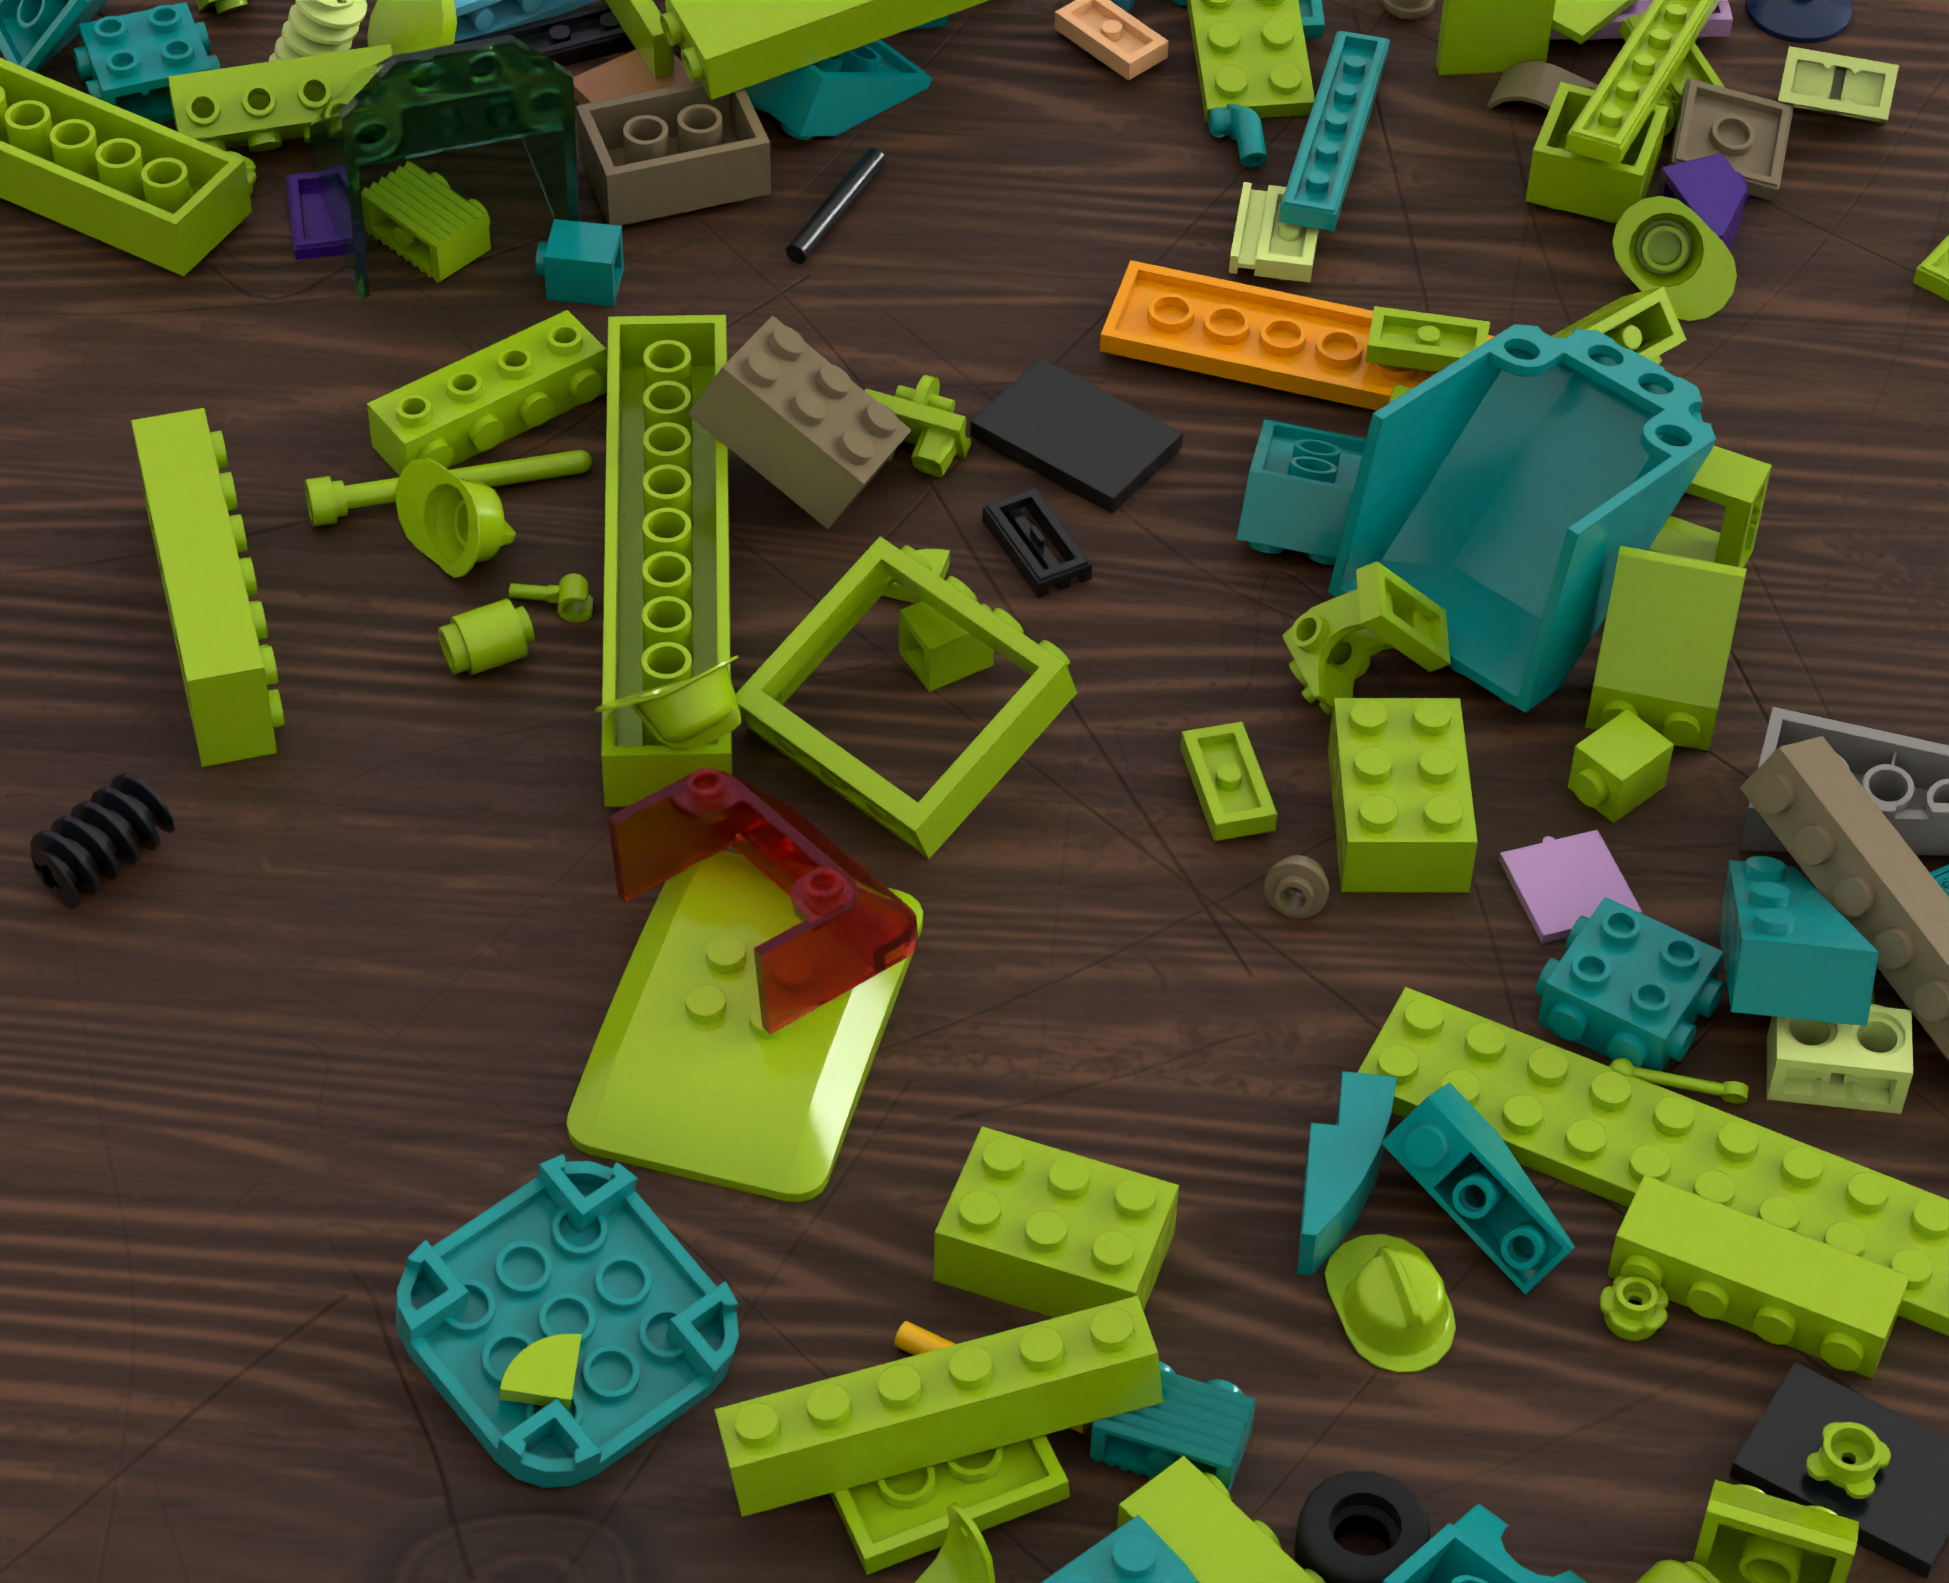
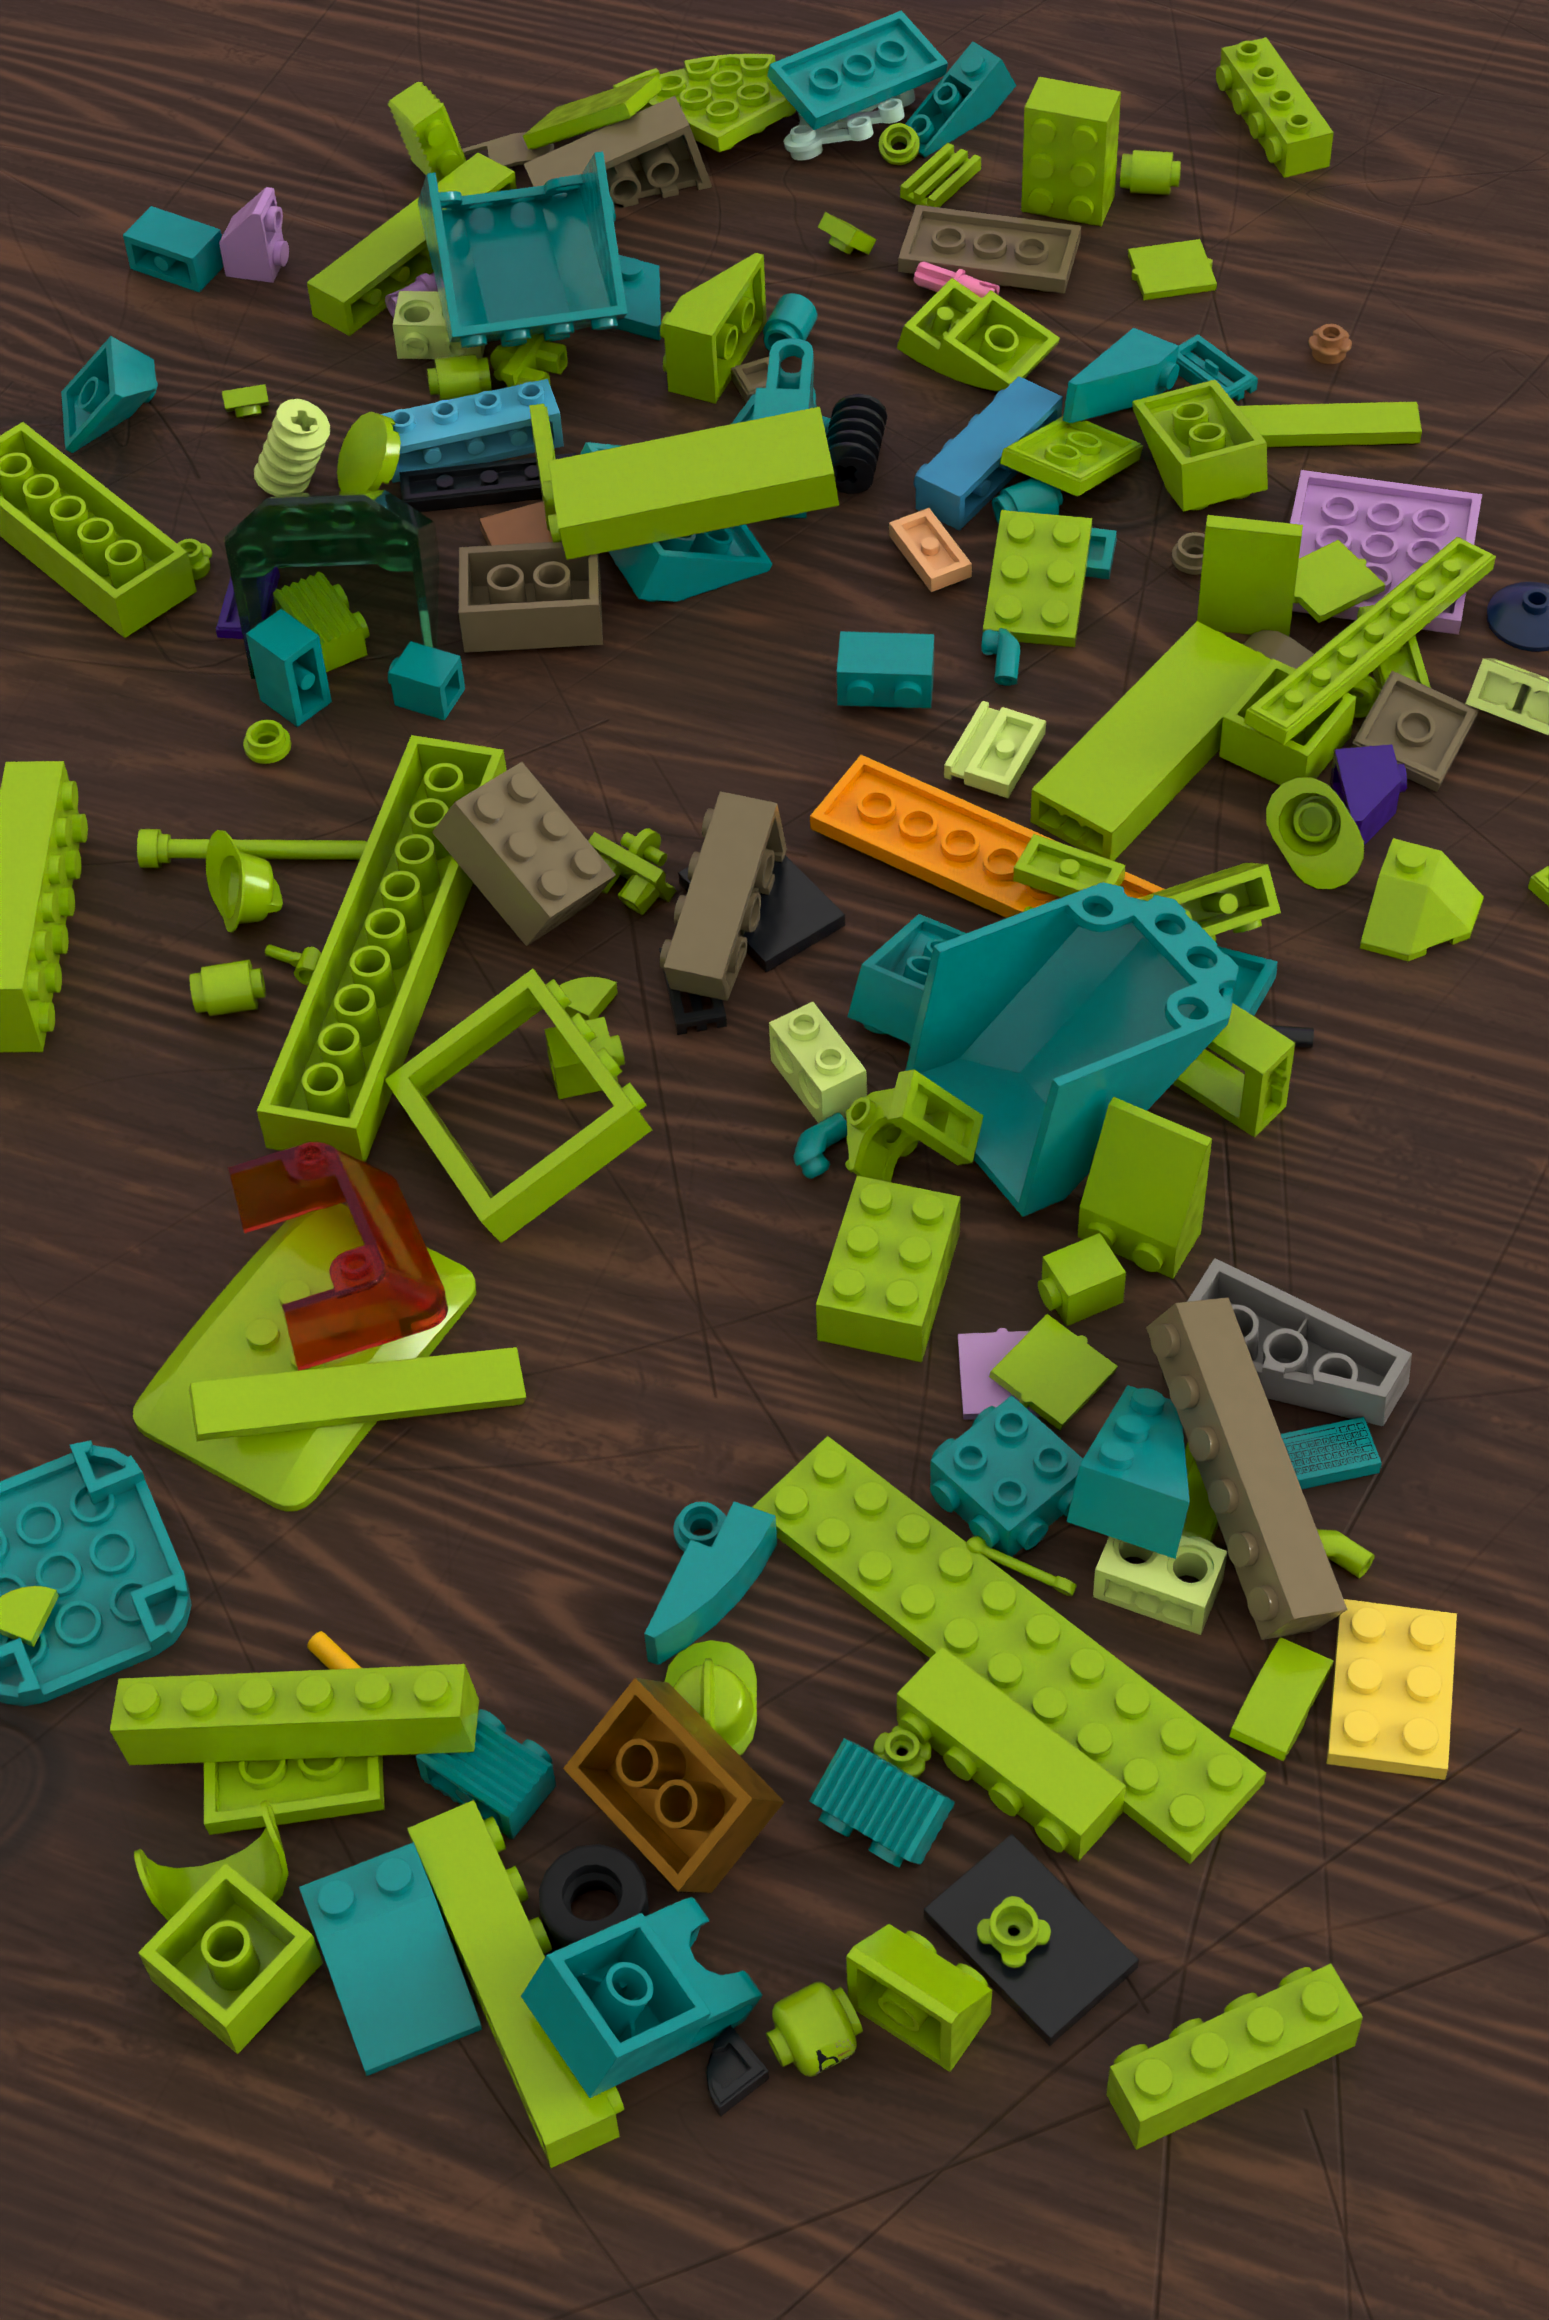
camera: 20 degrees right, 5 degrees up
teal brick [73,2,221,124] -> none
lime brick [168,44,403,152] -> none
lime brick [367,310,607,476] -> none
lime piece [595,655,741,750] -> none
black bar [786,148,886,264] -> none
lime brick [934,1126,1179,1318] -> none
lime plate [1180,722,1277,841] -> none
dark tan plate [1264,855,1329,918] -> none
teal tile [1279,31,1390,231] -> none
teal slope [1381,1082,1575,1295] -> none
none -> lime tile [189,1347,526,1441]
none -> lime plate [243,720,291,764]
none -> teal brick [246,609,332,727]
none -> pearl gold brick [563,1678,784,1893]
none -> dark tan wedge [660,791,787,1001]
none -> teal plate [673,1502,726,1552]
none -> yellowish green brick [769,1002,867,1123]
none -> teal arm [793,1113,847,1179]
none -> teal brick [809,1738,955,1868]
none -> teal brick [837,631,934,708]
none -> lime piece [989,1314,1118,1430]
none -> lime brick [1030,621,1272,861]
none -> lime slope [1360,838,1484,961]

